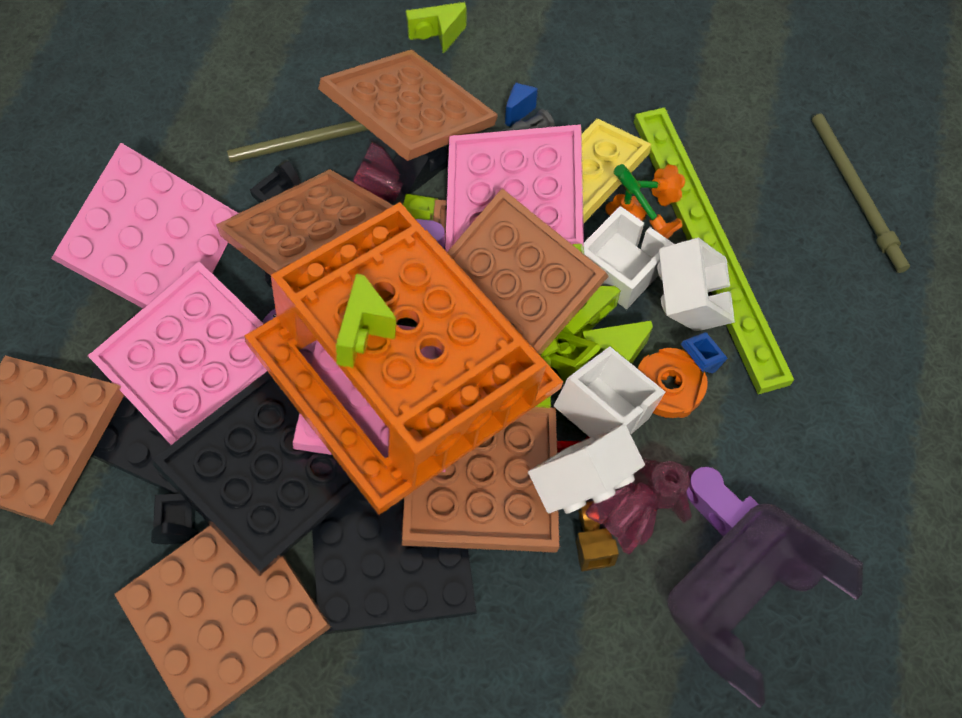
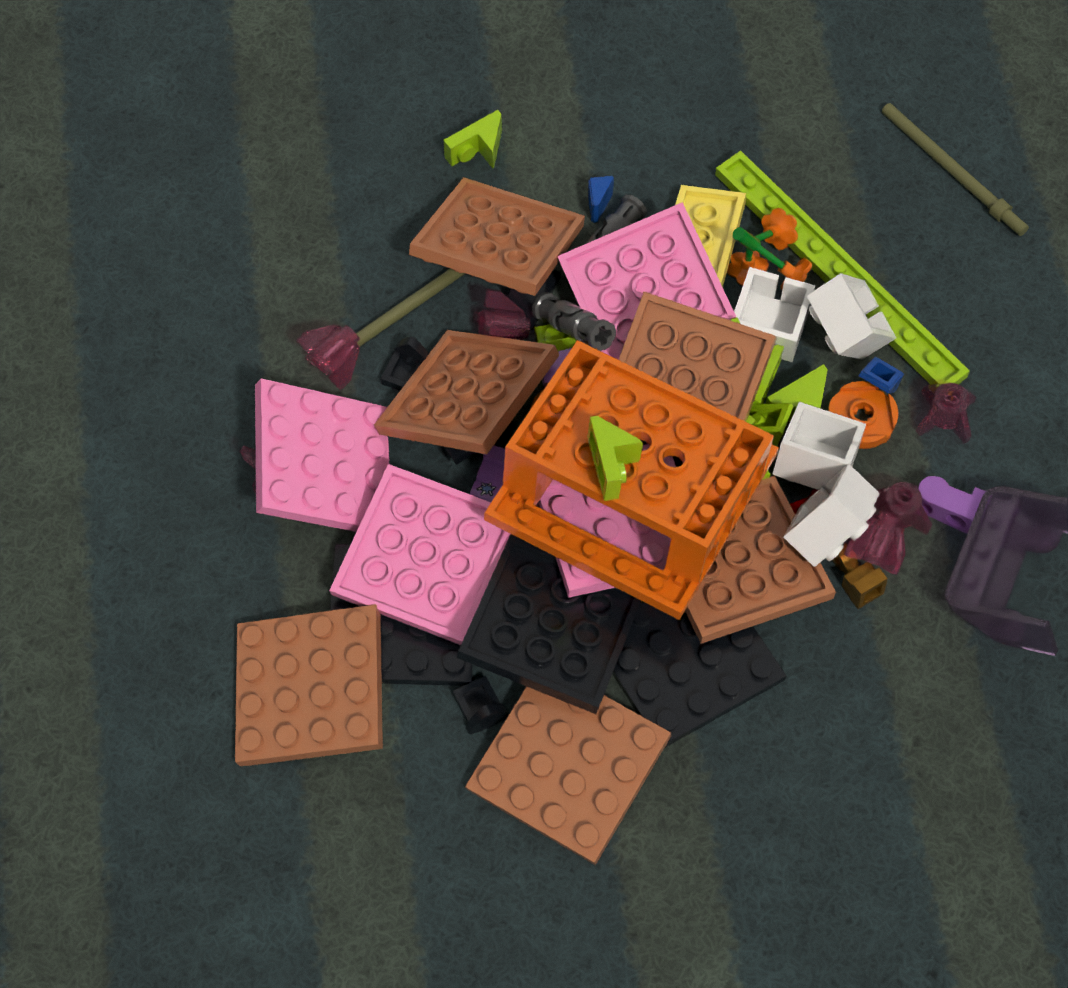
camera: 20 degrees left, 0 degrees up
none -> clear pink brick [296,324,360,390]
none -> dark grey piece [532,292,616,351]
none -> clear pink brick [916,383,976,444]

